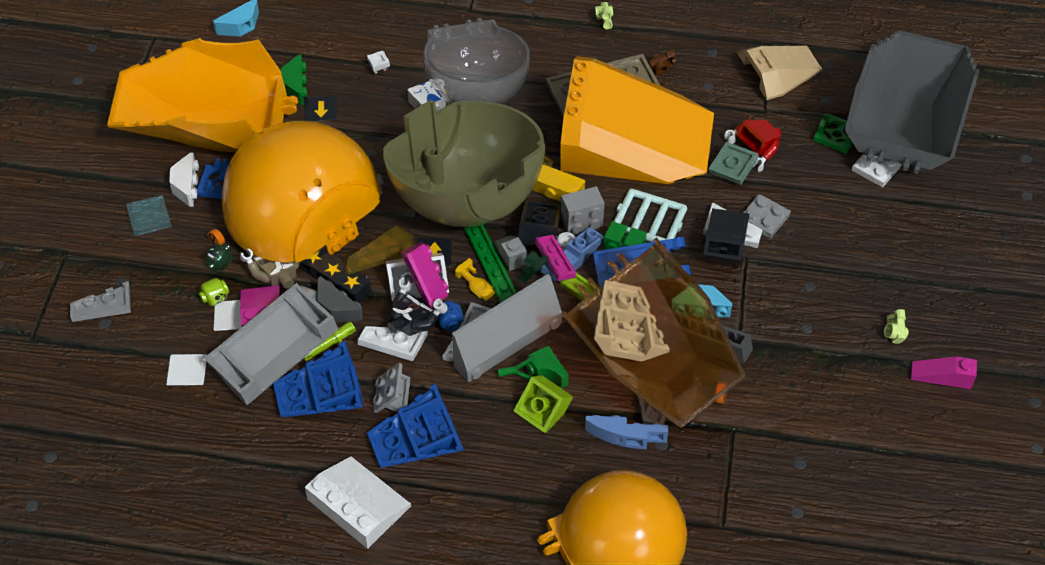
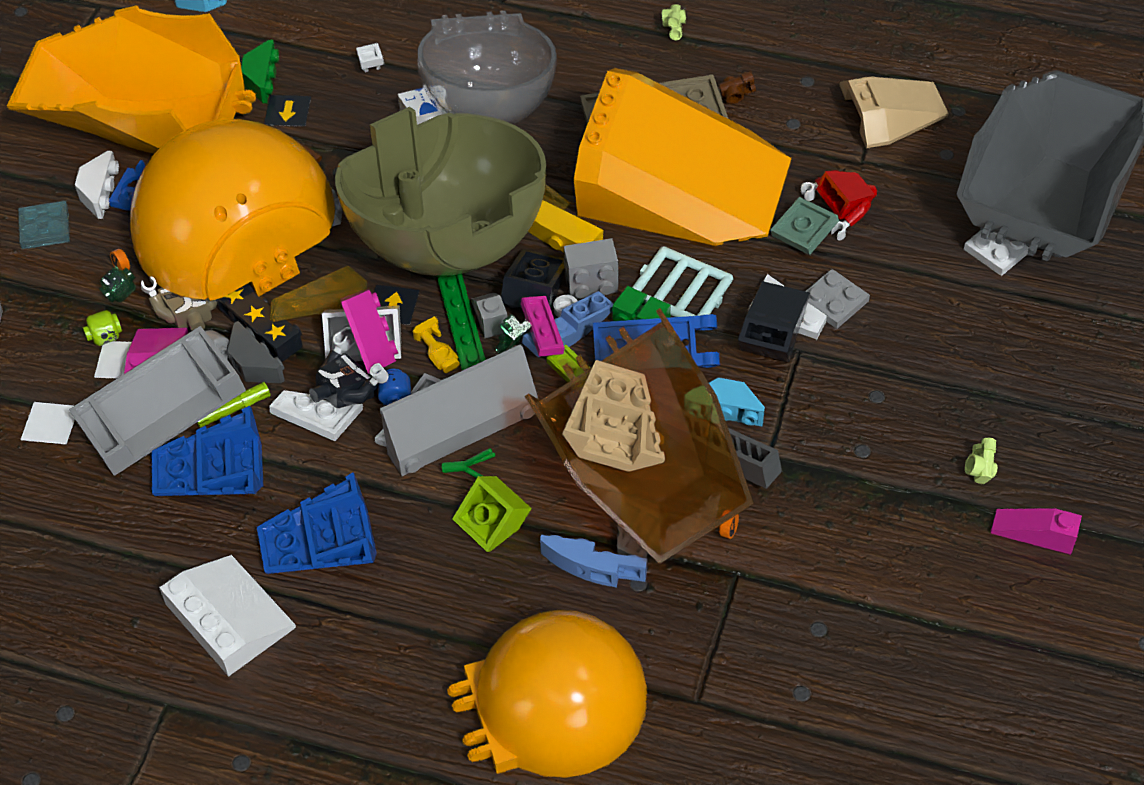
camera: 10 degrees right, 0 degrees up
light grey bracket [373,363,410,413] -> none
green arch [526,346,569,389] -> none
green piece [814,114,853,154] -> none

